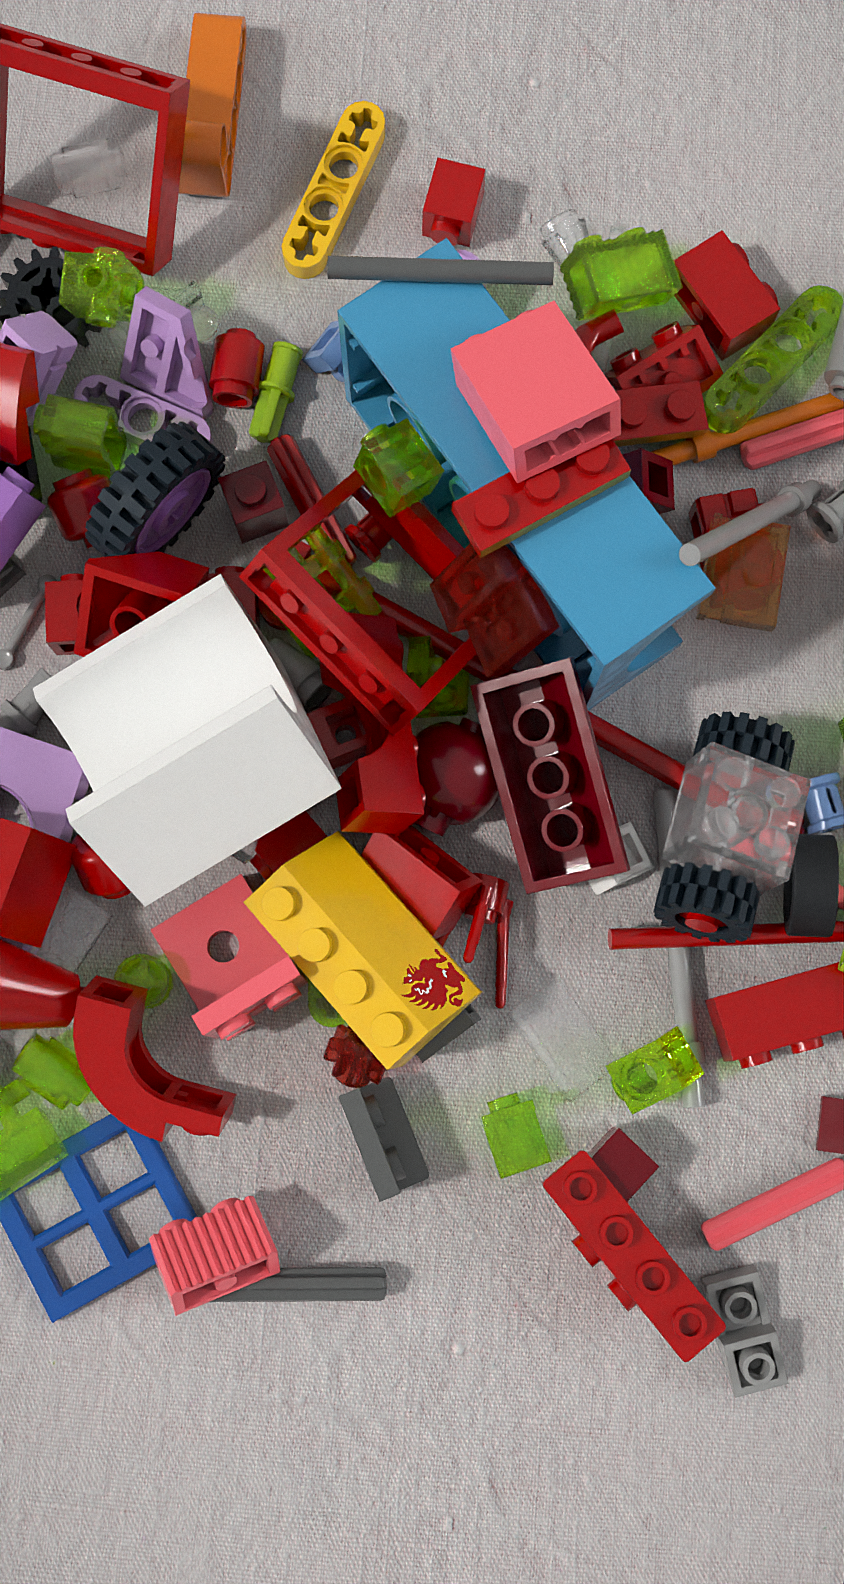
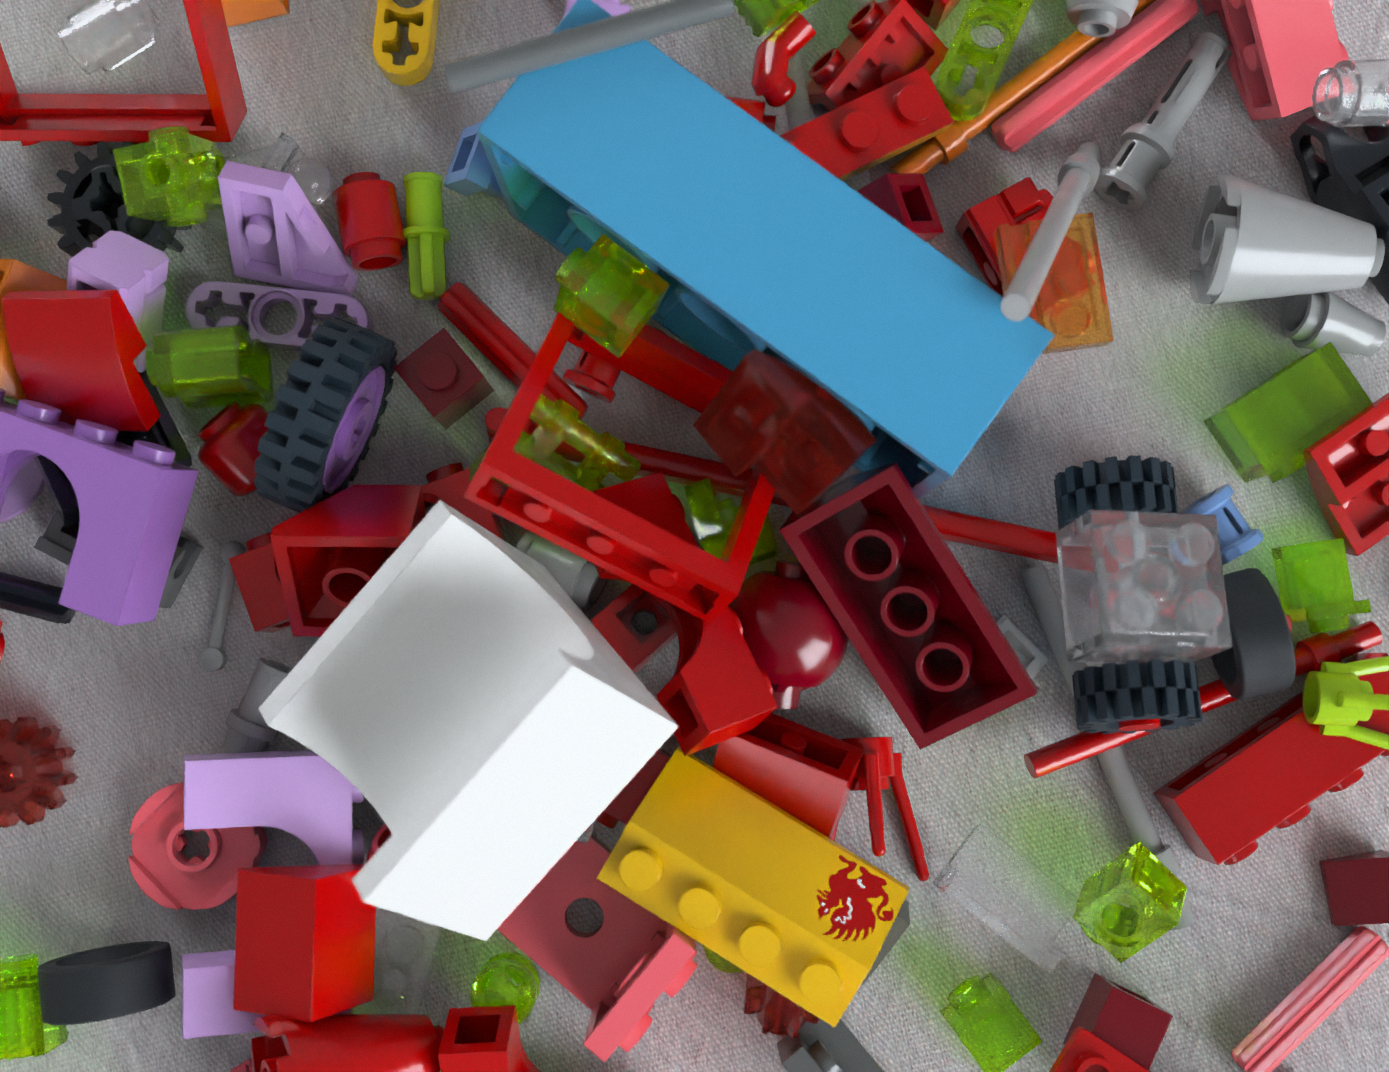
camera: 20 degrees left, 5 degrees up
coral brick [450,300,621,483] -> none
red plate [451,439,631,558] -> none

